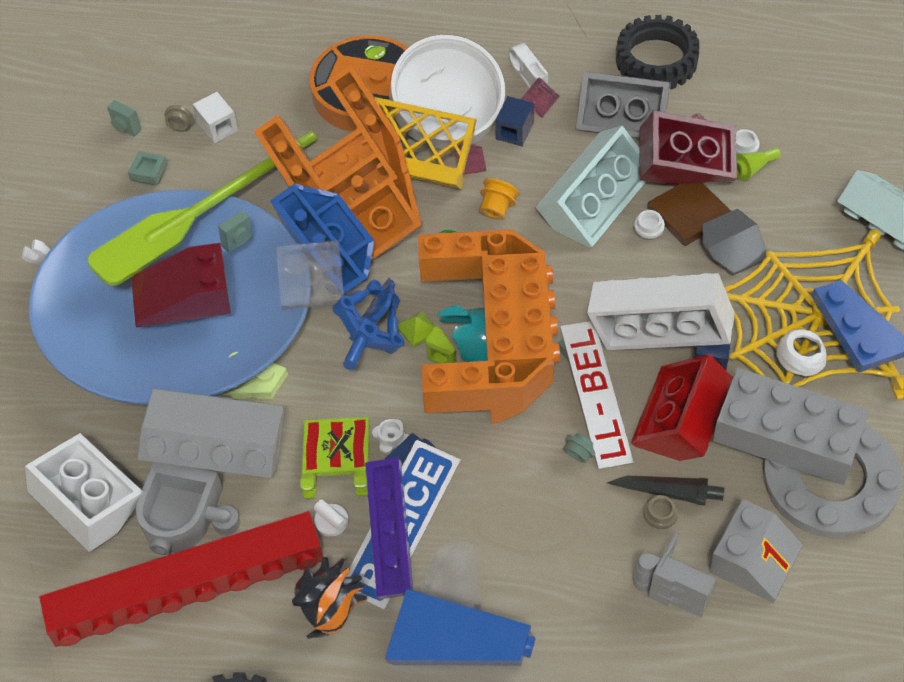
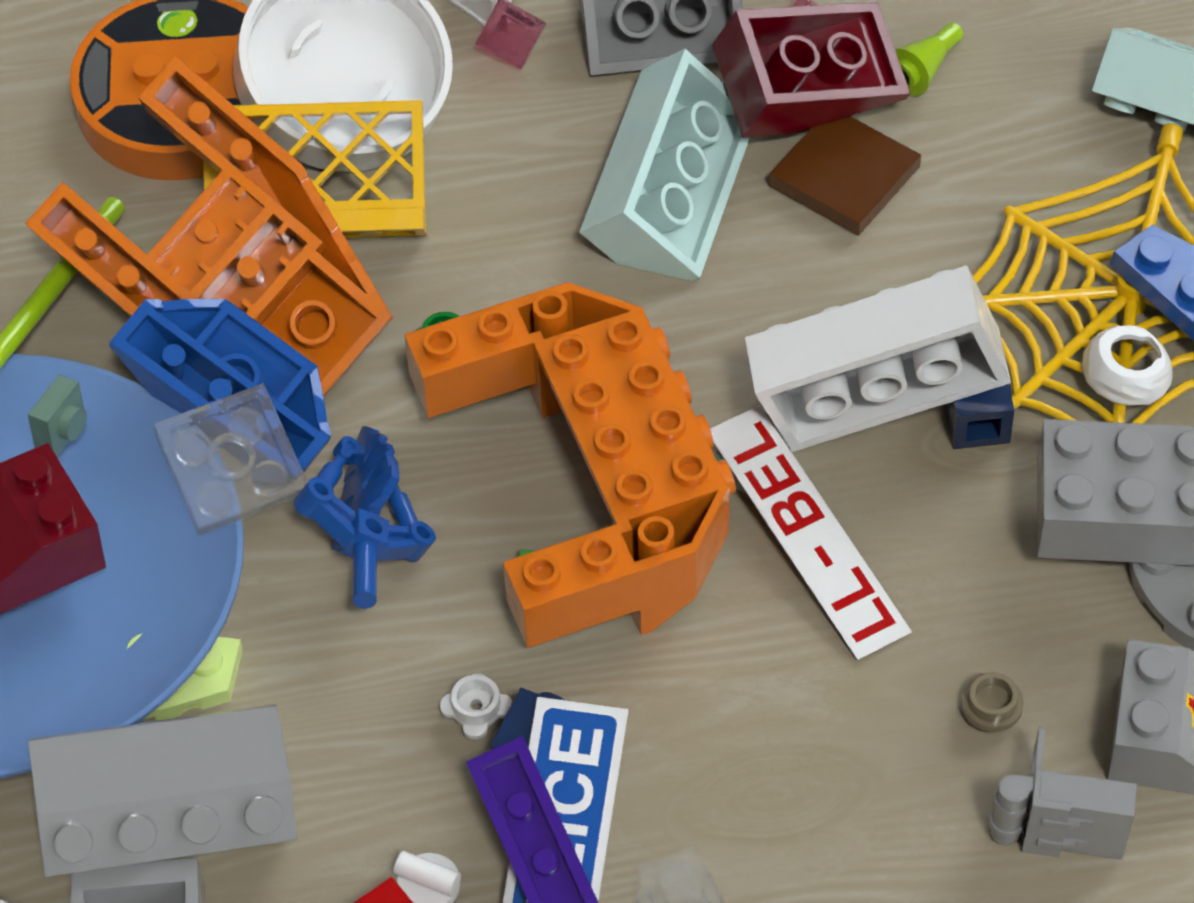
camera: 20 degrees left, 0 degrees up
flag [300,417,369,499] -> none
lime slope [398,310,435,348] -> none
lime slope [425,325,456,364] -> none
teal helmet [437,305,488,362] -> none
clear pink slope [453,143,486,175] -> none
light orange piece [479,178,520,220] -> none
dark blue brick [495,96,534,147] -> none
sand green plate [563,433,595,463] -> none
pearl dark grey bar [607,475,725,506] -> none
red slope [631,354,733,461] -> none
white plate [634,210,665,239] -> none
dark grey slope [702,208,767,276] -> none
white plate [736,129,760,154] -> none

